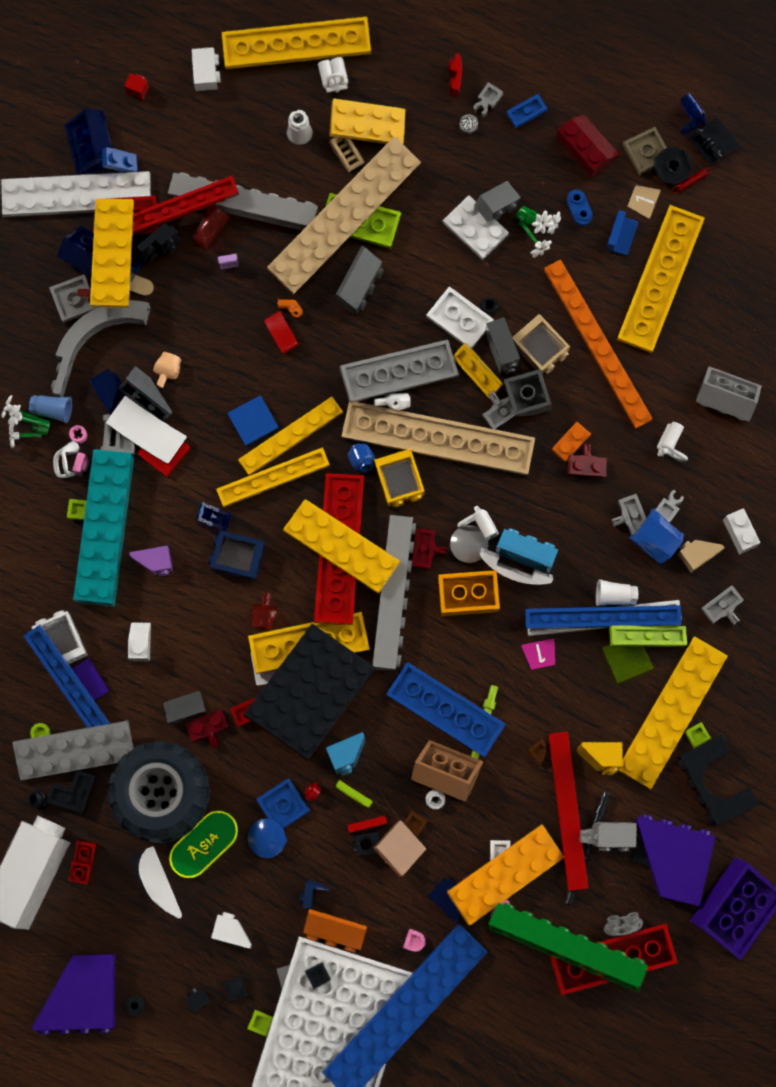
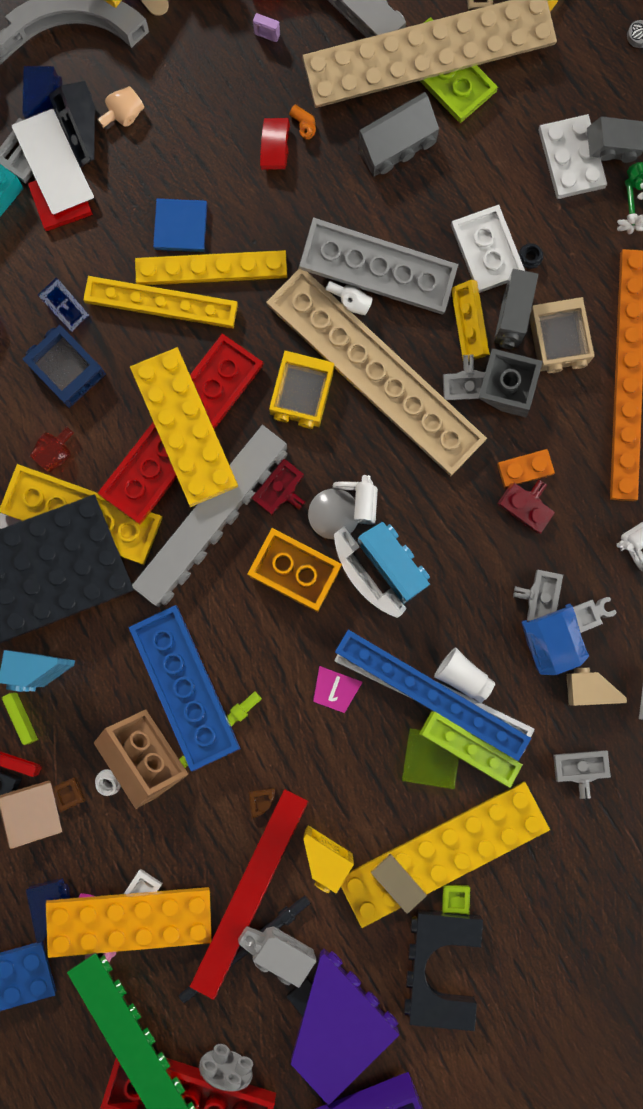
camera: 35 degrees right, 5 degrees up
blue head [347,444,375,473] -> none
none -> dark tan tile [371,853,427,914]

